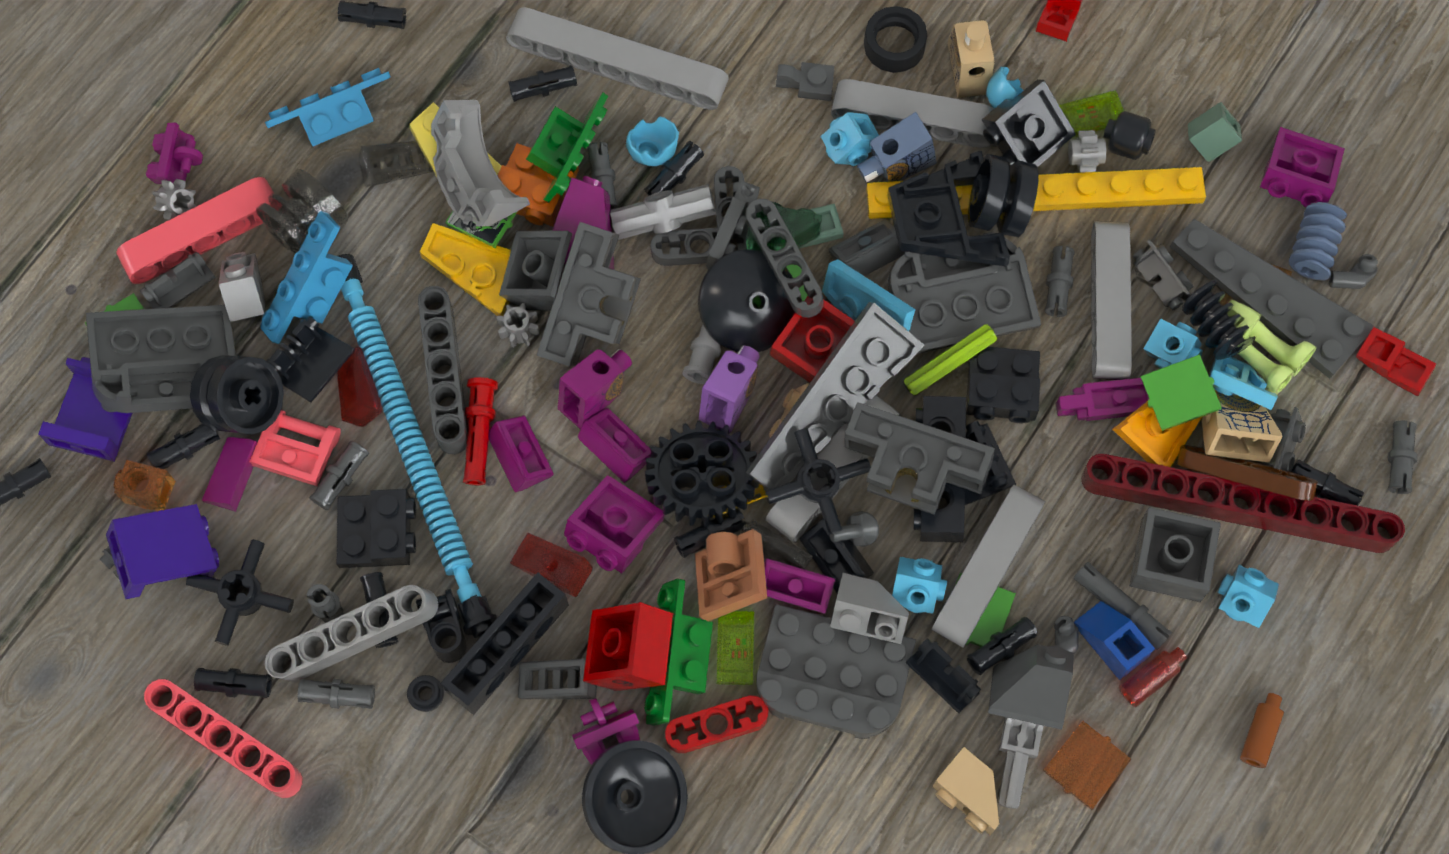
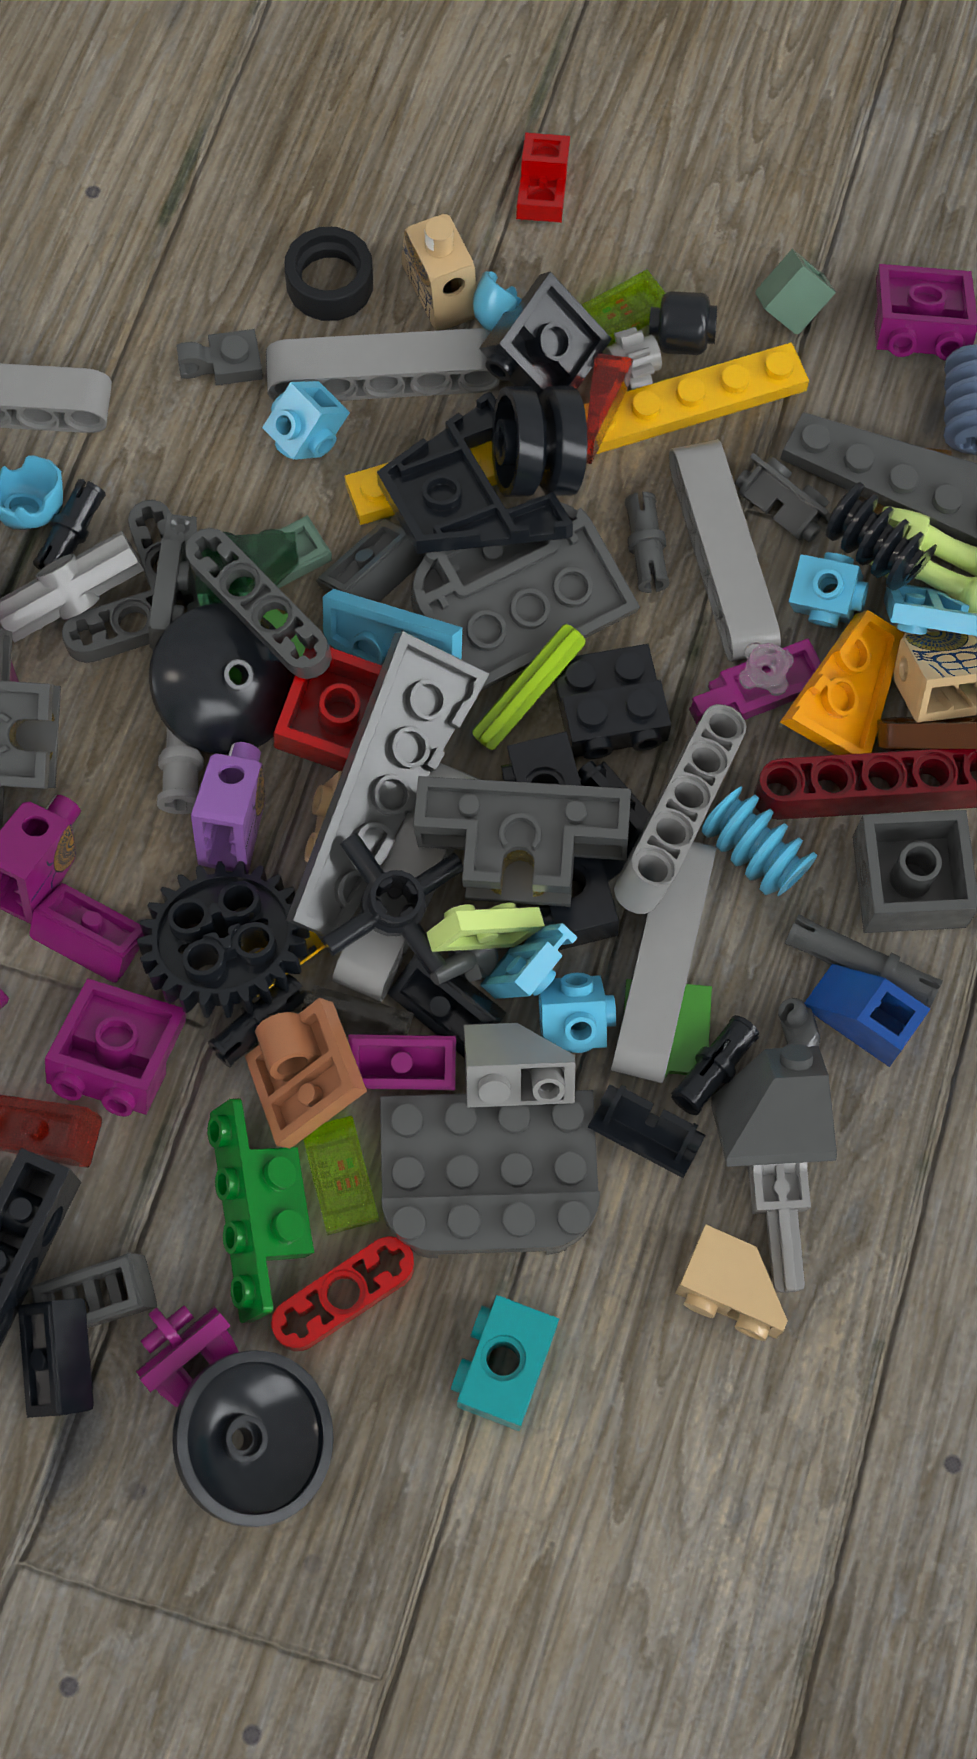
camera: 20 degrees left, 0 degrees up
red brick [583,602,673,691] -> none
sand blue torso [857,112,937,183] -> none
clear orange piece [1043,721,1132,810] -> none
clear red cylinder [1119,647,1187,707] -> none
bright green piece [1141,354,1222,431] -> none
none -> black slope [18,1298,94,1418]
none -> yellowish green plate [426,902,545,952]
none -> teal brick [451,1295,559,1431]
none -> medium azure plate [480,923,578,999]
none -> clear red slope [586,354,633,464]
none -> light grey beam [614,704,747,914]
none -> medium azure piece [702,786,817,896]
none -> clear plate [739,643,794,696]

